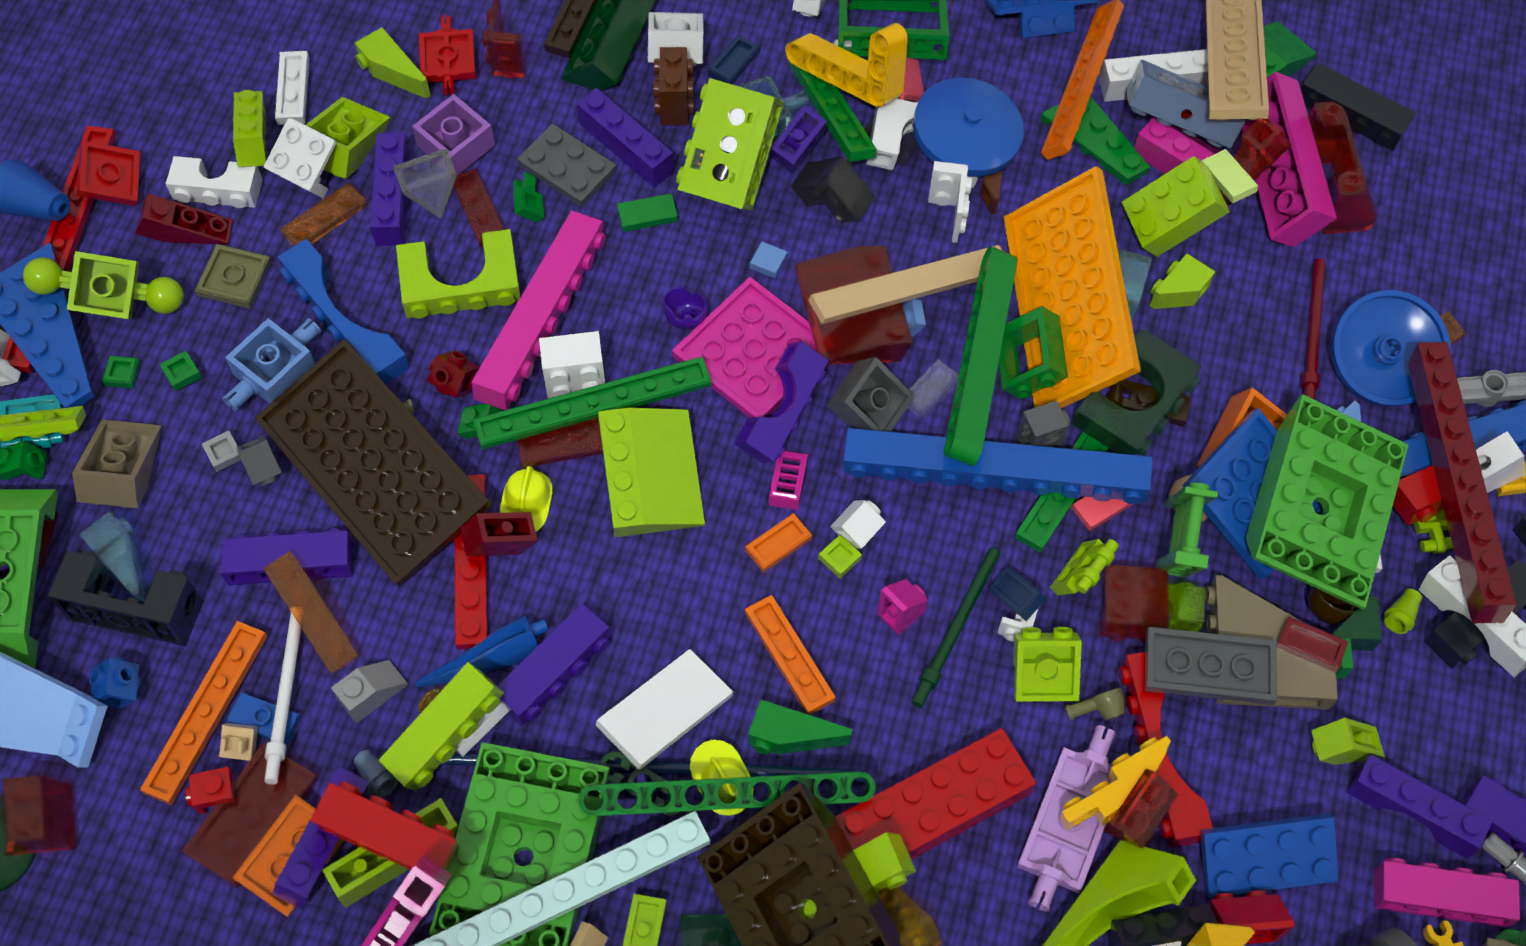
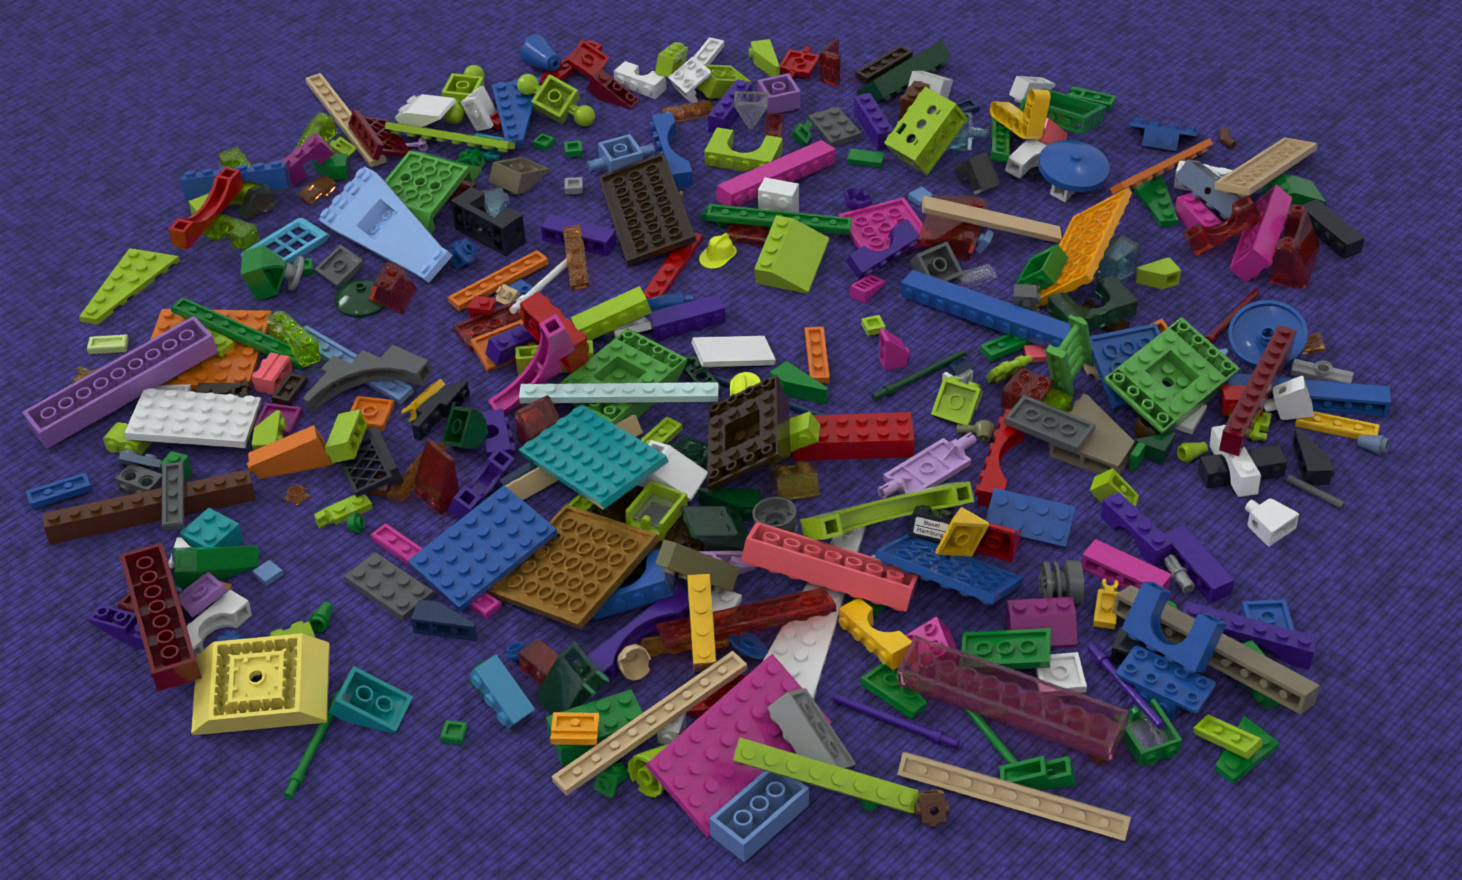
camera: 30 degrees right, 20 degrees down
olive tile [195,244,272,309] -> none
dark grey brick [236,435,282,486] -> none
light grey slope [331,660,408,724] -> none
dark red brick [427,351,480,398] -> none
dark red brick [460,512,538,557] -> none
green beam [577,771,876,816] -> none
orange tile [745,513,812,573] -> none
dark purple brick [771,105,827,173] -> none
white brick [830,500,886,548] -> none
white bracket [928,161,972,243] -> none
green beam [943,246,1018,467] -> none
reddish brown slope [980,172,1002,215] -> none
yellow slope [1060,736,1170,831] -> none
clear red bracket [1103,769,1178,848] -> none
lime brick [1122,156,1230,257] -> none
yellowish green tile [1201,149,1258,203] -> none
dark red tile [1277,616,1349,673] -> none

